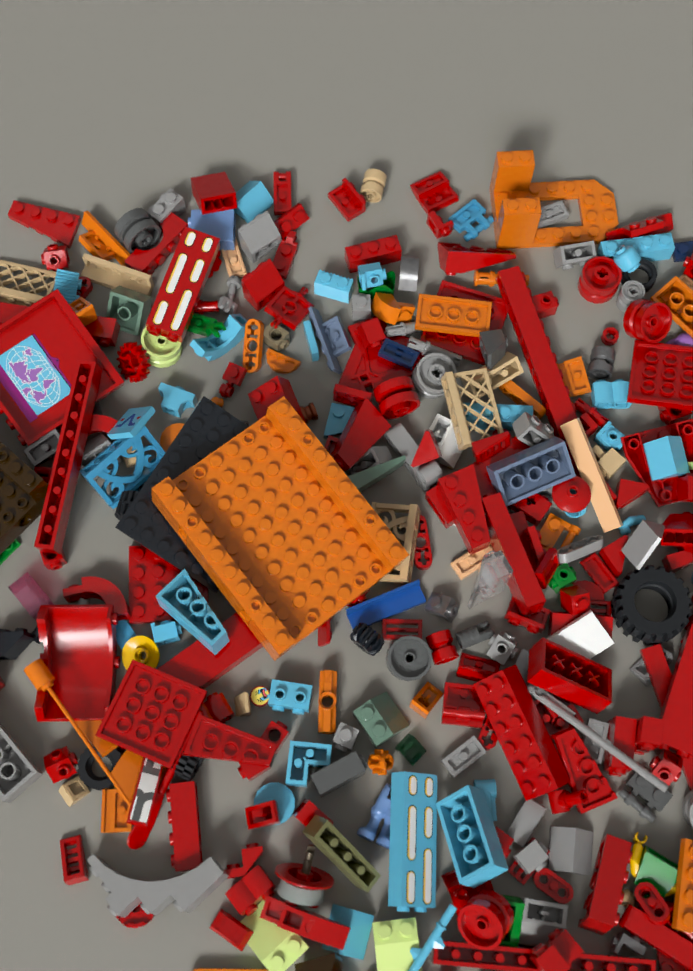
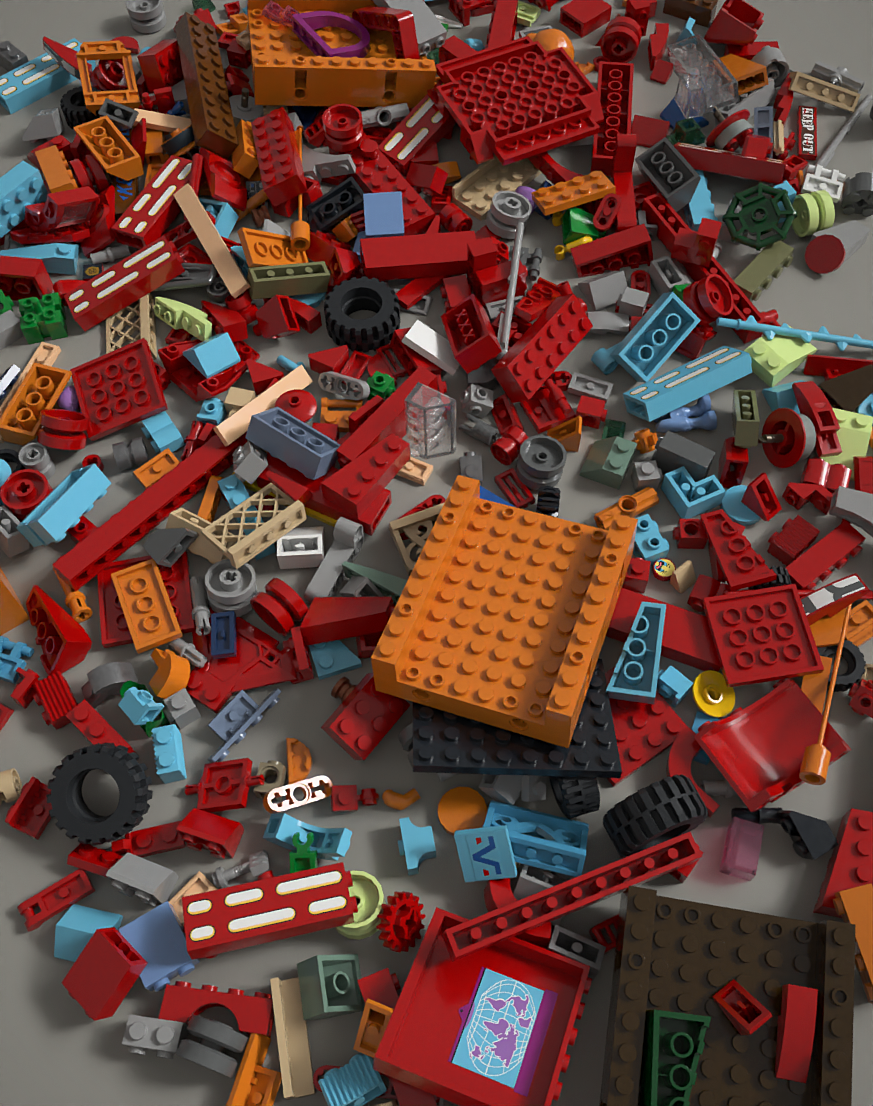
camera: 120 degrees left, 10 degrees down
medium azure tile [303,320,319,362] -> none
red brick [357,317,386,349] -> none
red slope [411,429,442,467] -> none
red tile [535,548,560,589] -> none
red brick [560,585,591,615] -> none
light grey slope [621,520,665,570] -> none
none -> medium azure piece [16,463,111,547]
none -> red brick [33,671,78,730]
none -> black tyre [46,743,153,845]
none -> red brick [440,275,471,313]
none -> red brick [575,395,608,429]
none -> black tyre [603,775,708,858]
none -> red brick [622,557,651,593]
none -> red brick [767,515,820,567]

